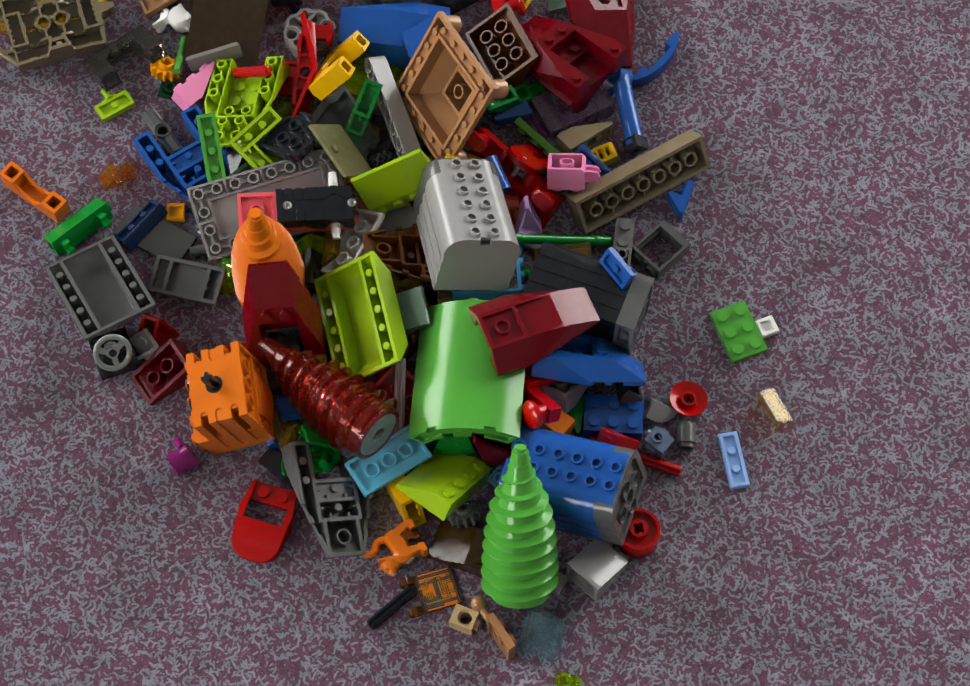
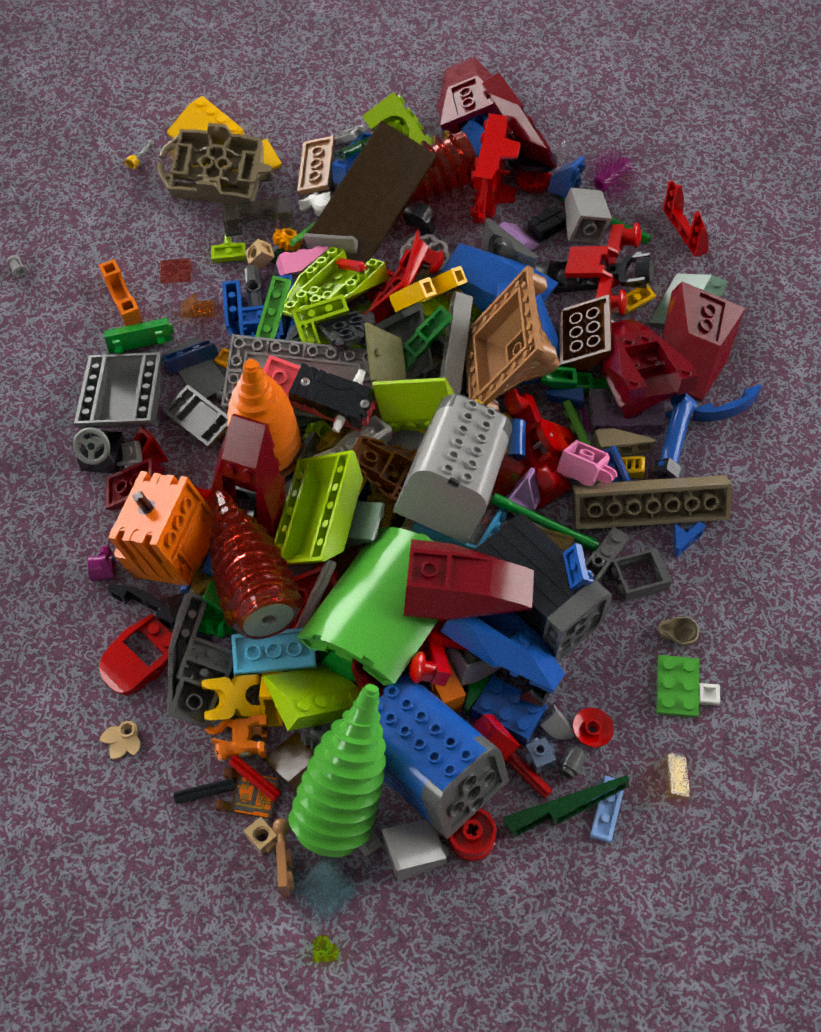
camera: 30 degrees right, 5 degrees down
none -> tan plate [100,721,140,759]
none -> black slope [107,585,175,629]
none -> clear red piece [159,258,192,284]
none -> yellow piece [201,675,261,721]
none -> red axle [229,755,281,802]
none -> tan brick [245,239,274,269]
none -> dark green slope [503,775,629,838]
none -> dark tan hair [657,617,699,646]

